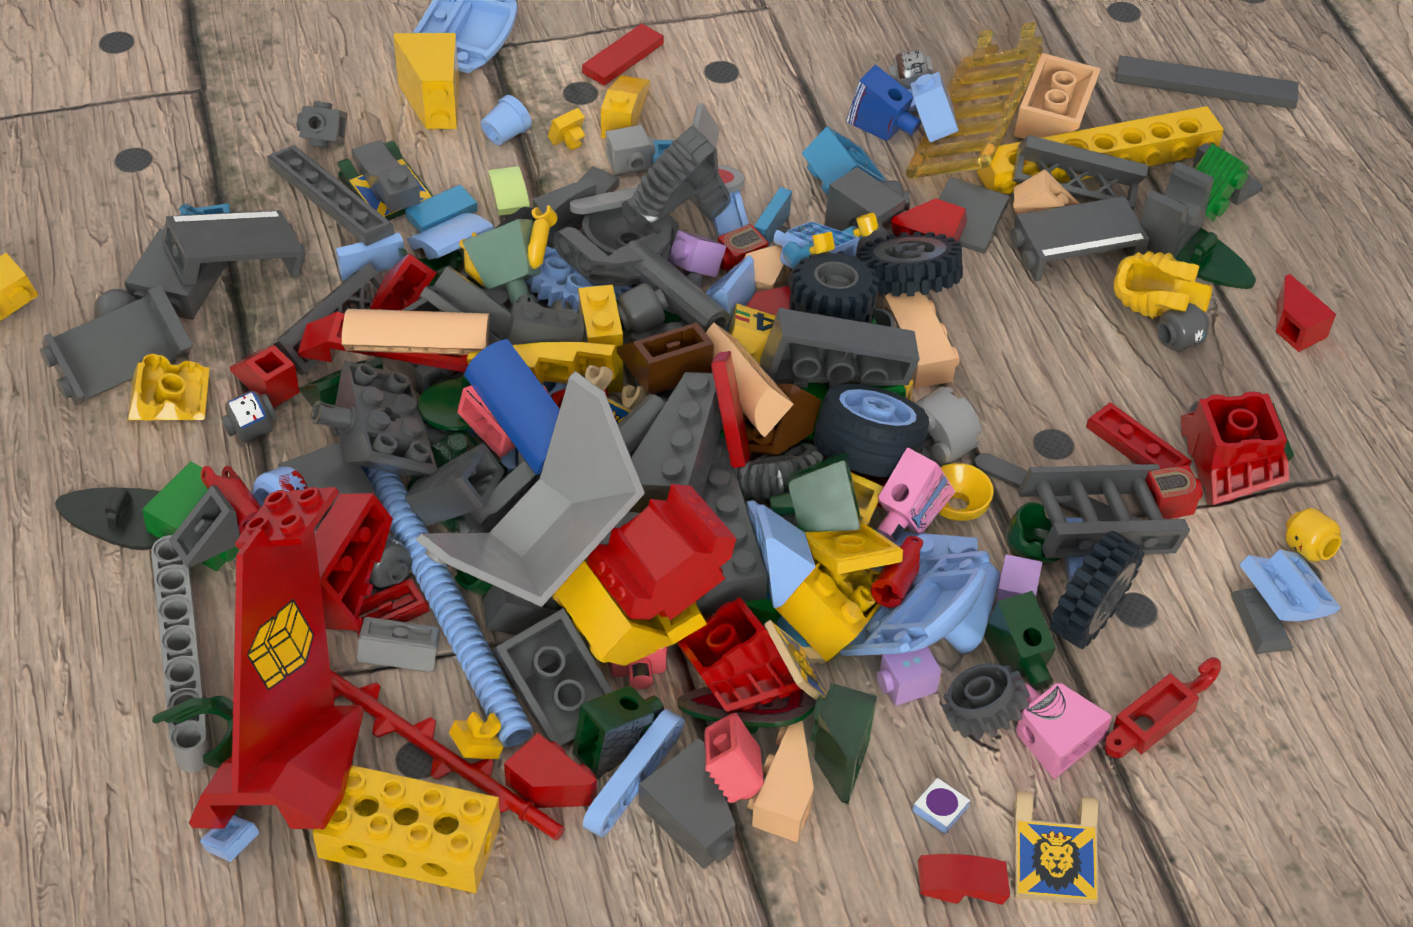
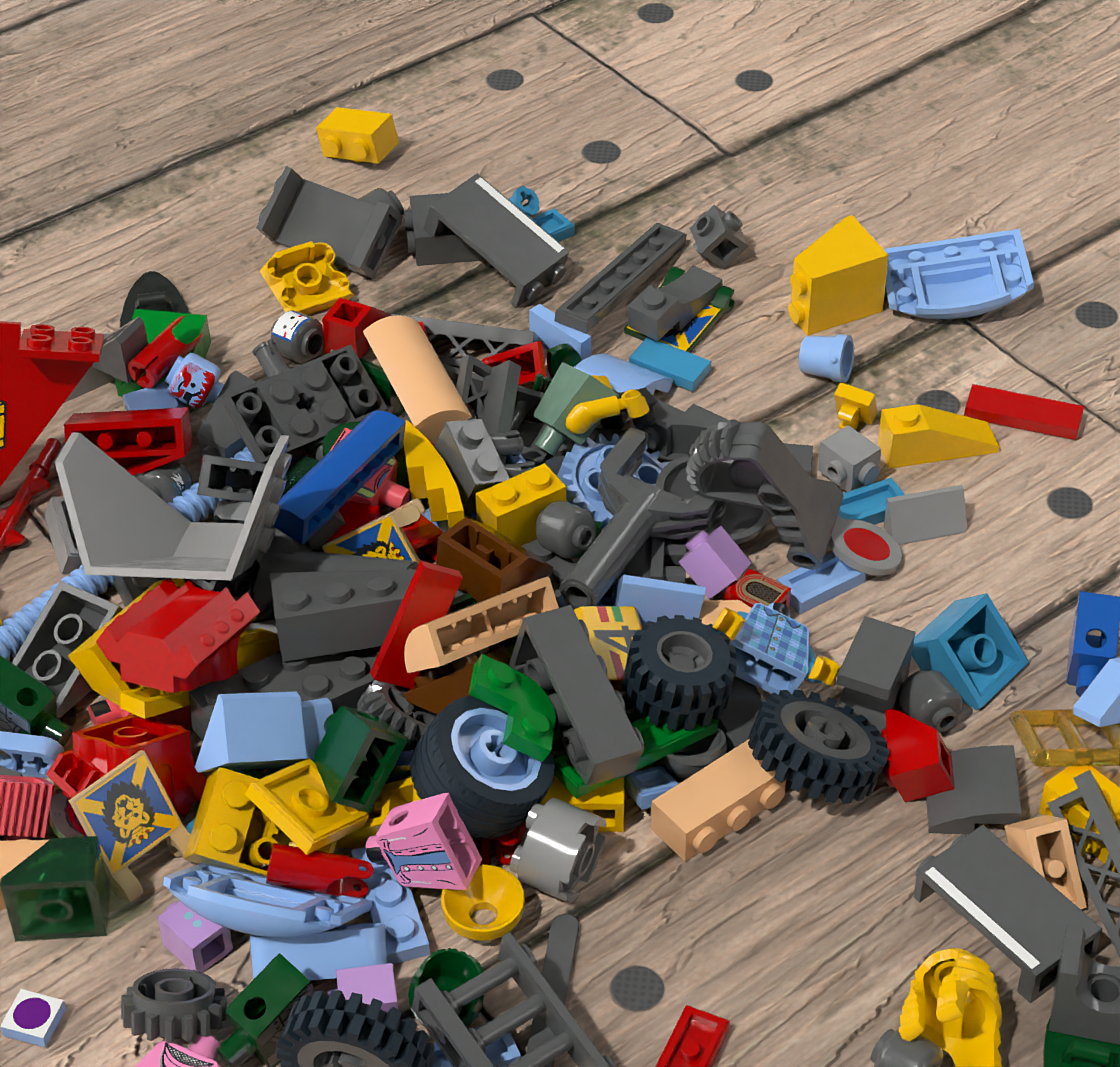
camera: 70 degrees right, 5 degrees down
yellowish green slope [488,166,530,216] -> none
dark azure tile [754,187,792,247] -> none
none -> green plate [469,654,556,762]

